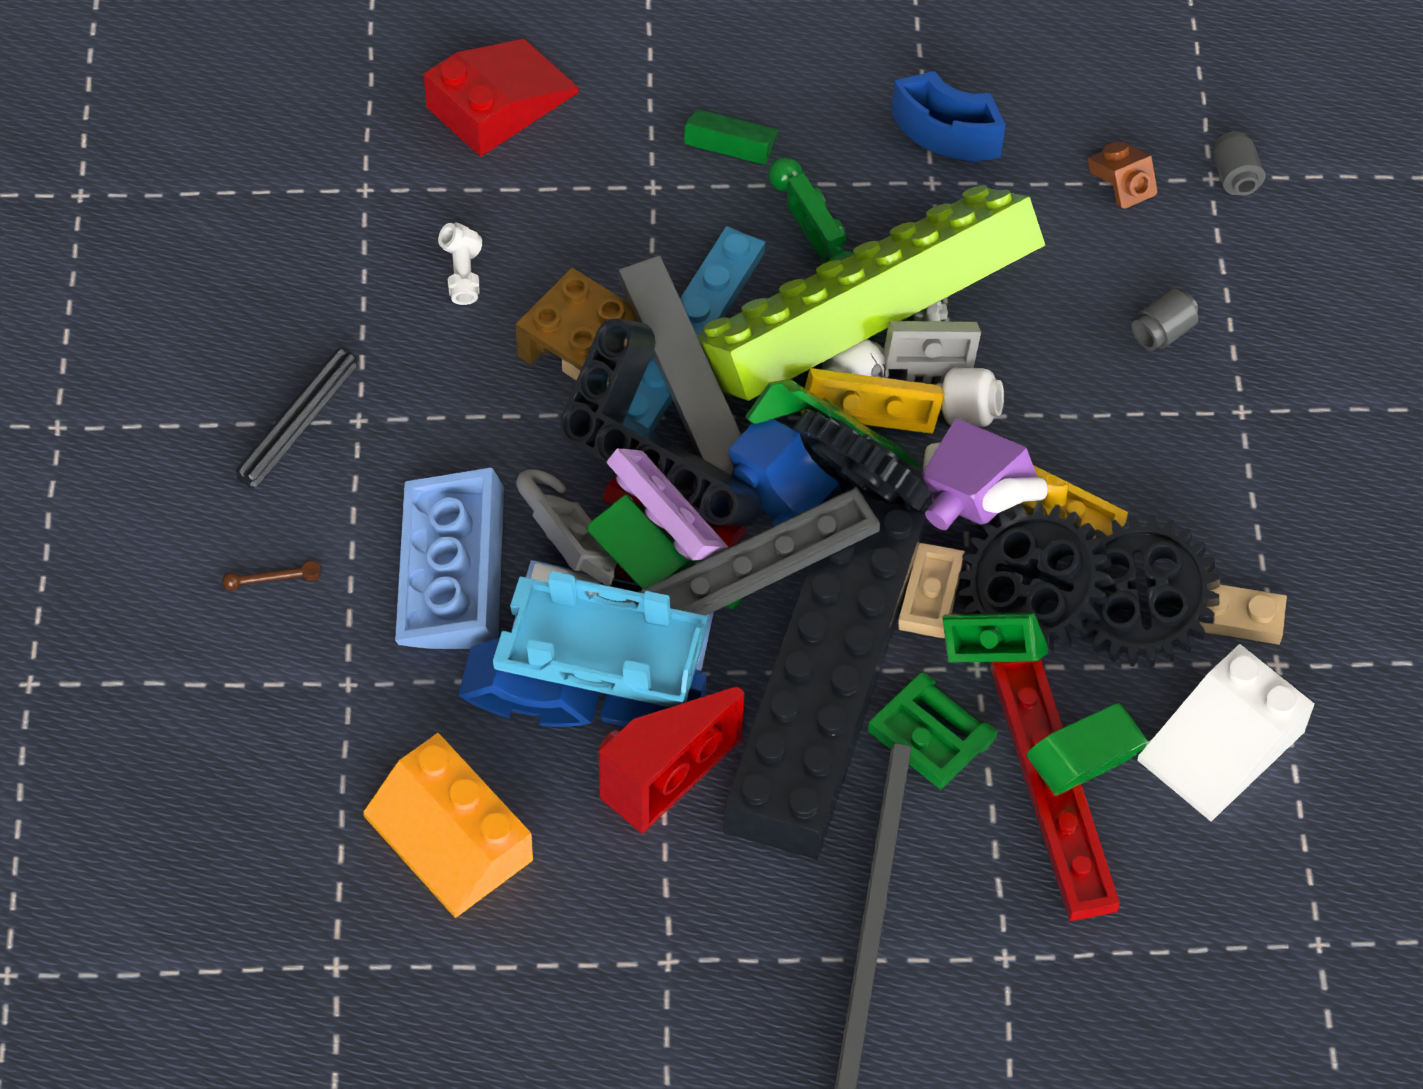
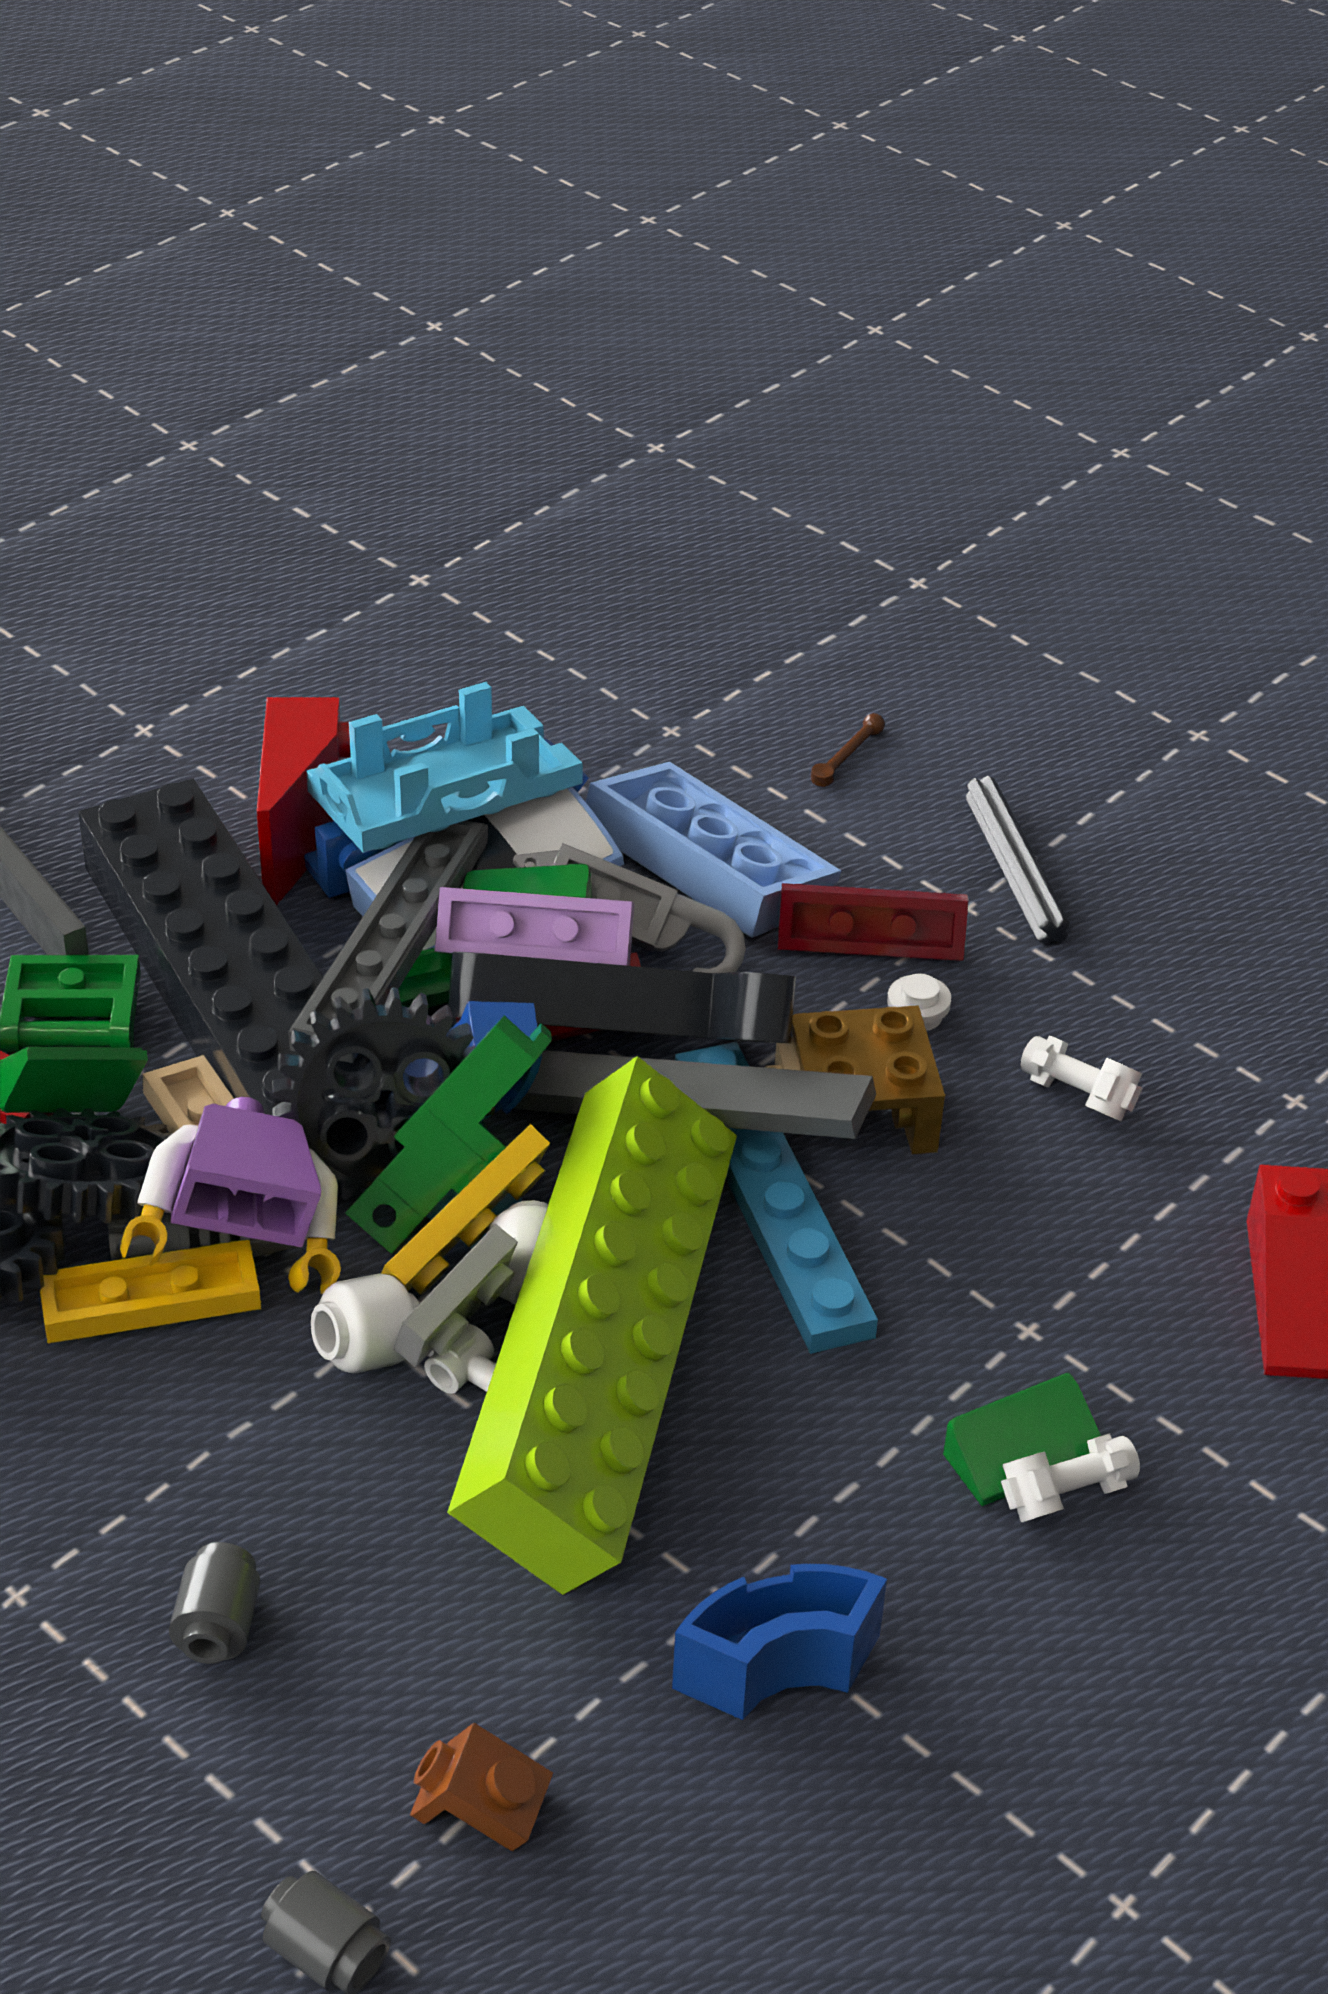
camera: 135 degrees right, 15 degrees down
light orange slope [363,733,533,918] -> none
green plate [768,157,854,264] -> none
none -> dark red plate [778,883,969,961]
none -> white plate [887,974,951,1031]
none -> white bar [1001,1434,1140,1522]

